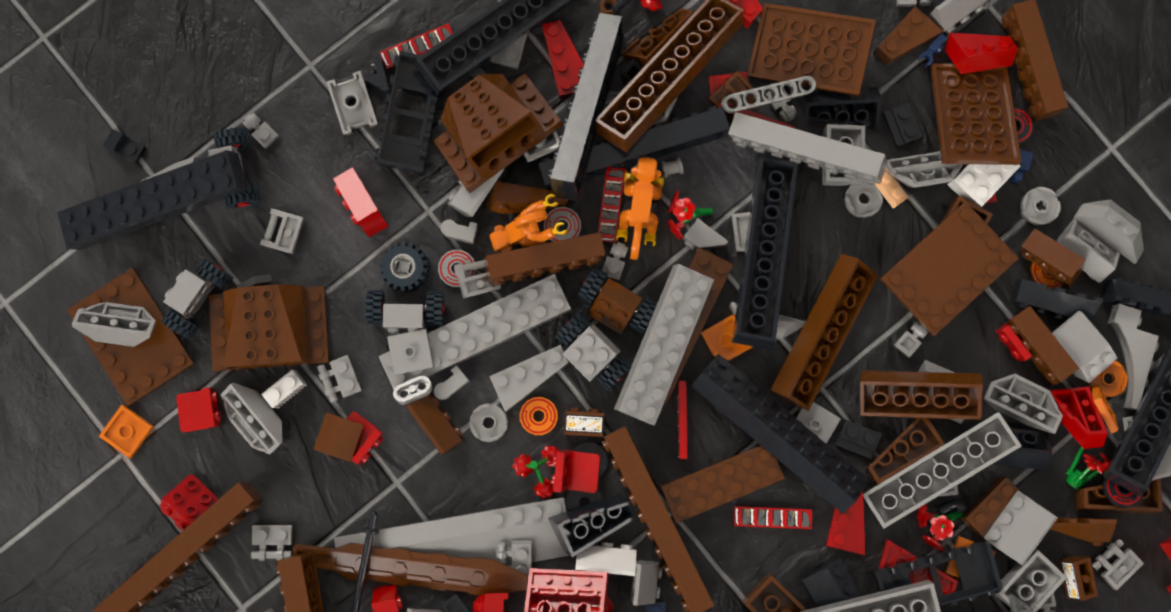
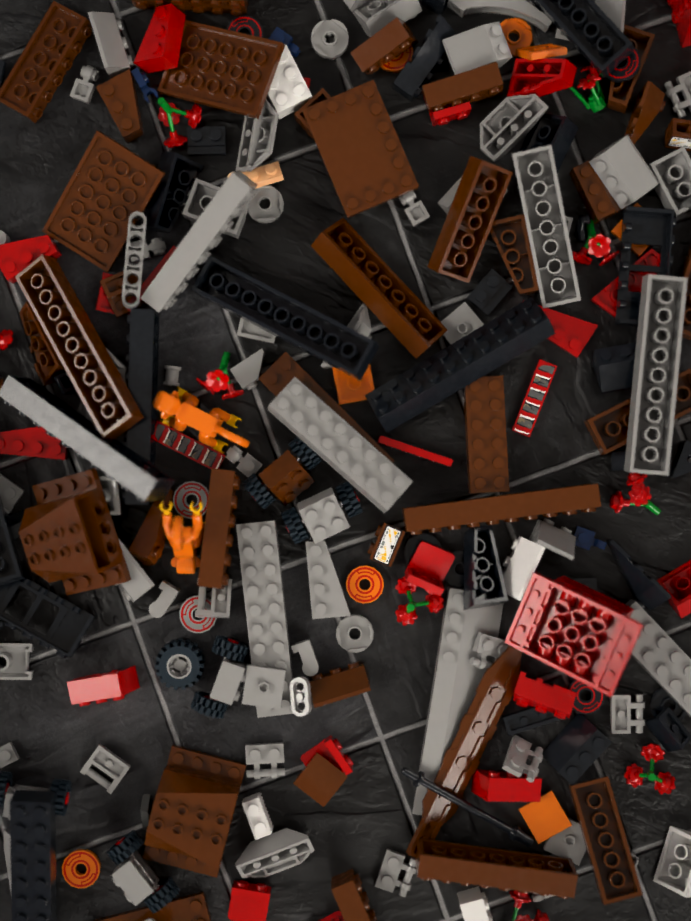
camera: 60 degrees left, 5 degrees up
none -> orange tile [62,849,101,889]
none -> red plant [157,97,202,148]

